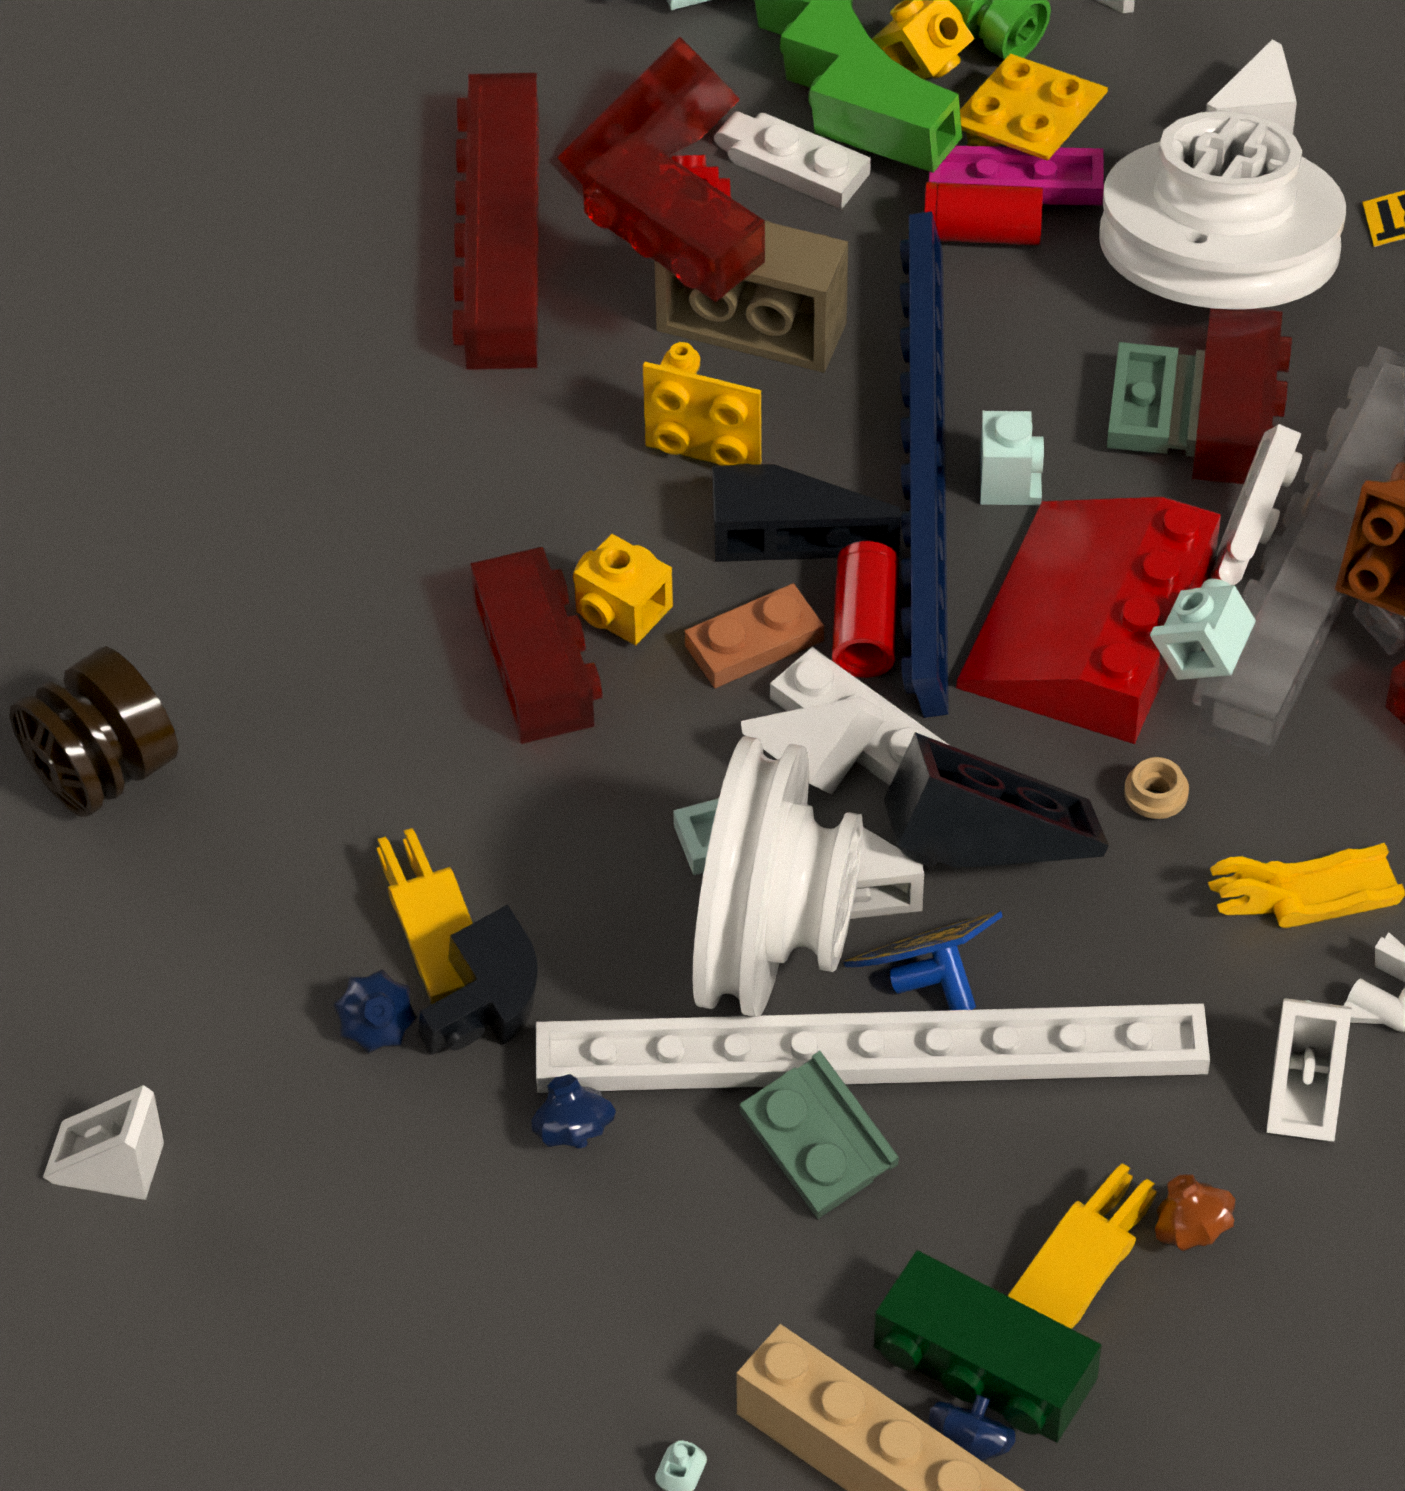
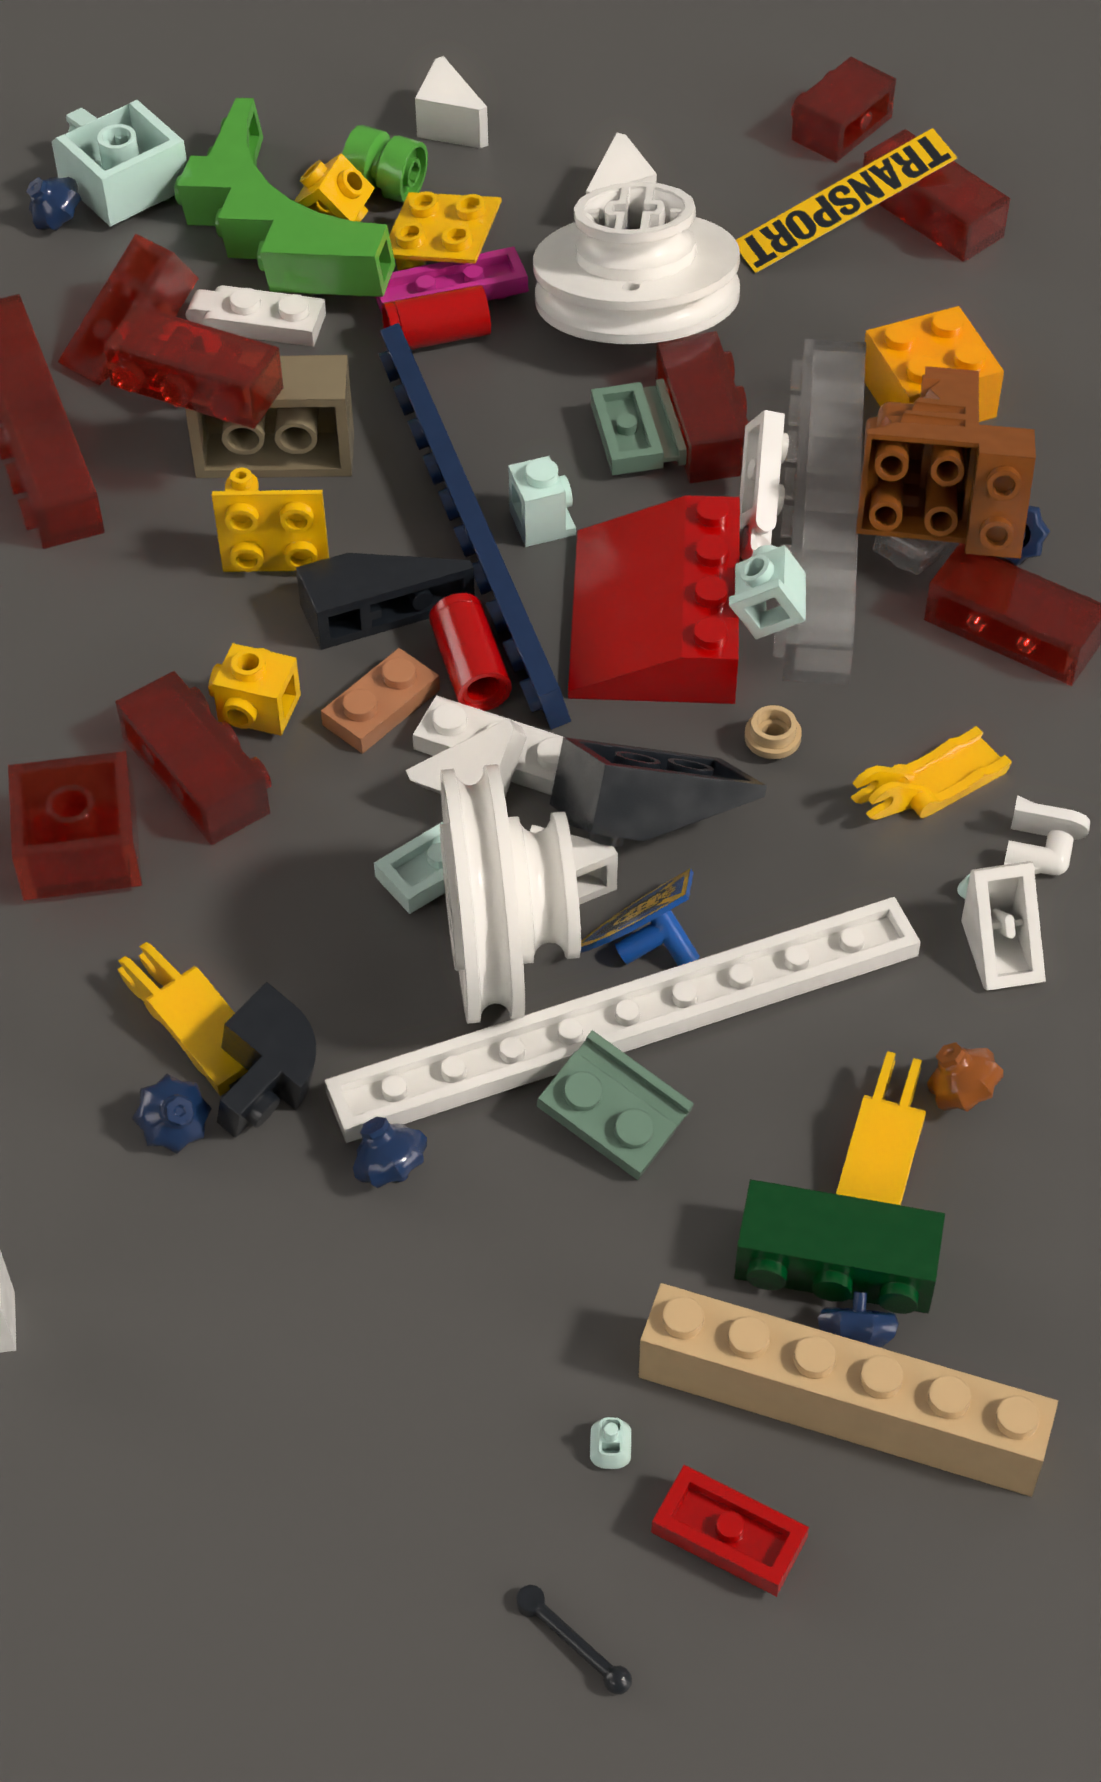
camera: 20 degrees left, 0 degrees up
none -> clear red brick [8,751,142,901]

